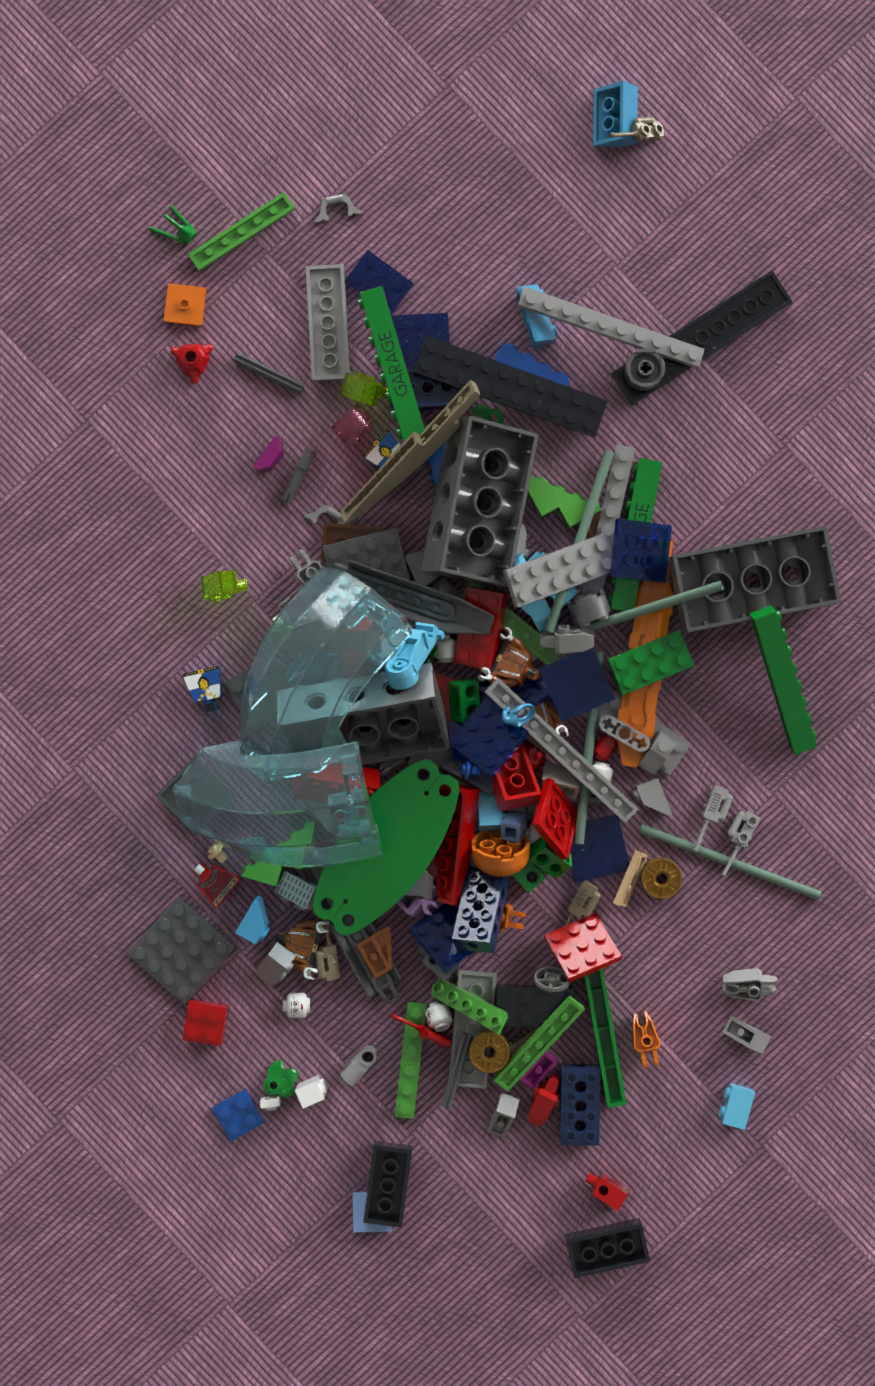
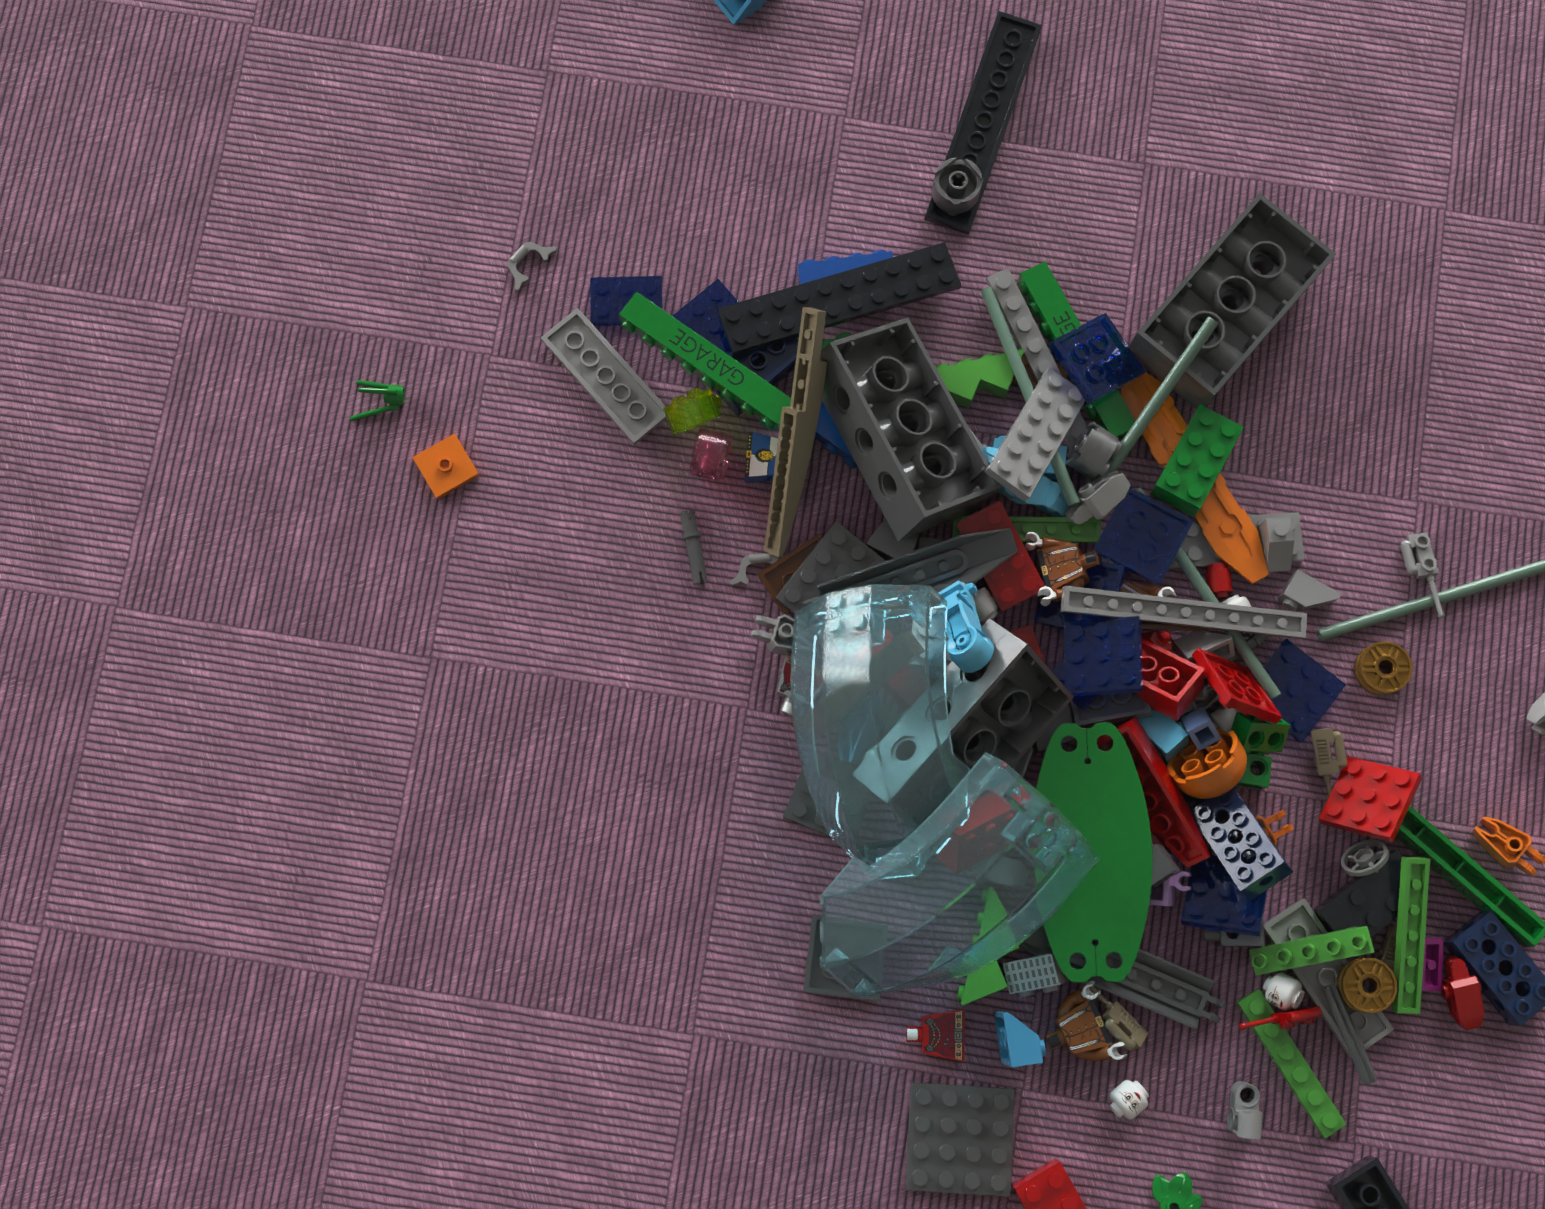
camera: 35 degrees left, 10 degrees down
red rock [170,344,214,384] -> none
torso [183,666,222,712] -> none
bright green plate [188,192,295,272] -> none
clear neon green brick [200,570,248,602] -> none
light nougat plate [208,843,227,863] -> none
dark grey axle [234,353,304,394] -> none
magenta slope [253,436,284,473] -> none
light grey brick [254,942,295,986] -> none
white brick [295,1075,328,1109] -> none
dark orange wing [356,926,393,978] -> none
green brick [448,678,481,723] -> none
blue plate [460,760,480,780] -> none
light grey slope [487,1093,520,1138] -> none
dark azure piece [502,703,535,727] -> none
dark azure slope [515,284,558,350] -> none
light grey plate [517,286,705,369] -> none
light grey beam [599,715,651,752] -> none
tan tile [613,850,648,907] -> none
light grey piece [693,785,733,852] -> none
green brick [749,606,818,755] -> none

